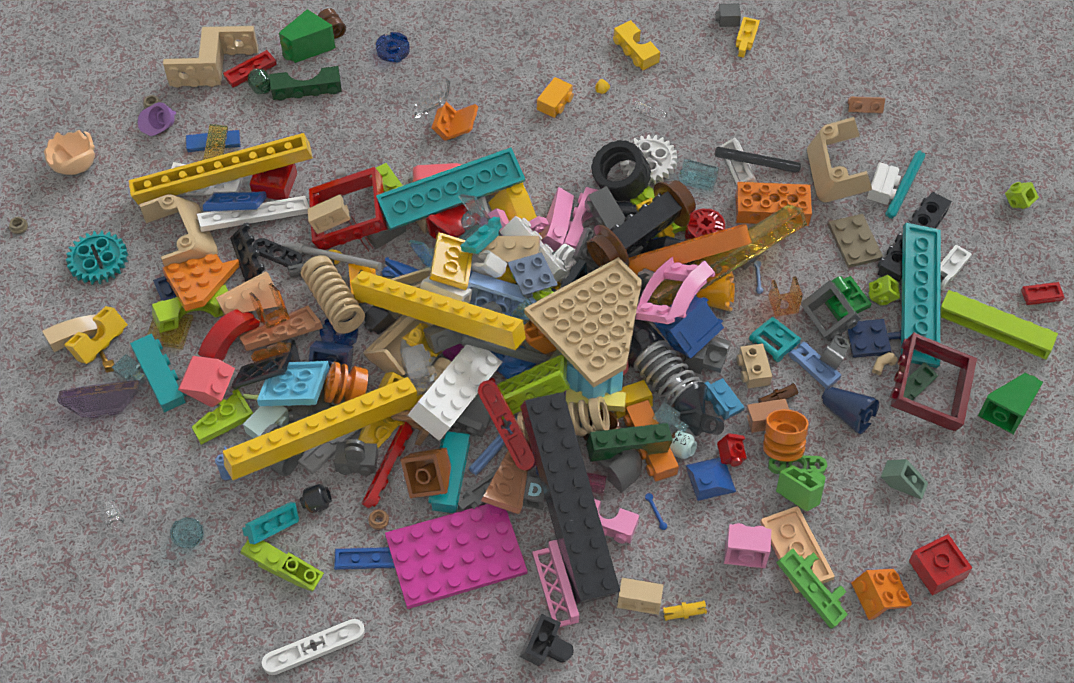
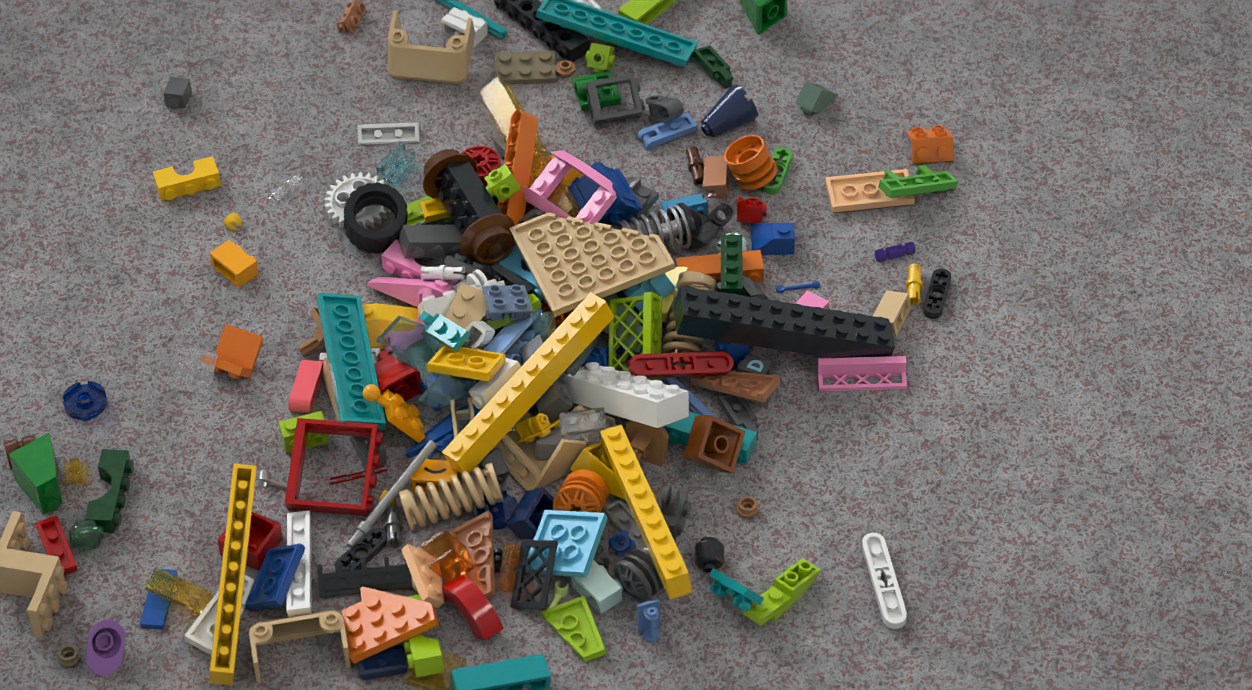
camera: 75 degrees left, 10 degrees down
clear light blue hair [170,517,204,549] -> none
coral slope [178,356,235,407] -> none
tan hinge [307,195,350,234] -> none
blue tile [334,547,395,570] -> none
red piece [361,422,413,509] -> none
dark pink plate [385,504,528,609] -> none
black brick [520,614,574,666] -> none
clear light blue plate [653,402,689,432] -> none
black axle [715,147,801,173] -> none
bright pink brick [724,523,771,568] -> none
orange brick [735,182,812,226] -> none
yellow hinge [736,17,760,58] -> none
tan brick [736,344,772,388] -> none
teal plate [749,316,801,362] -> none
clear orange piece [768,276,803,317] -> none
bright green brick [776,465,826,511] -> none
dark blue plate [847,319,901,358] -> none
tan arm [872,352,898,375] -> none
dark red window [890,332,977,431] -> none
red container [909,534,972,596] -> none
none -> clear yellow tile [64,458,88,485]
none -> light orange plate [363,384,425,443]
none -> white pin [420,265,466,282]
none -> lime brick [485,164,521,202]
none -> medium nougat plate [555,60,575,77]
none -> dark purple axle [874,242,916,262]
none -> black beam [923,269,951,319]

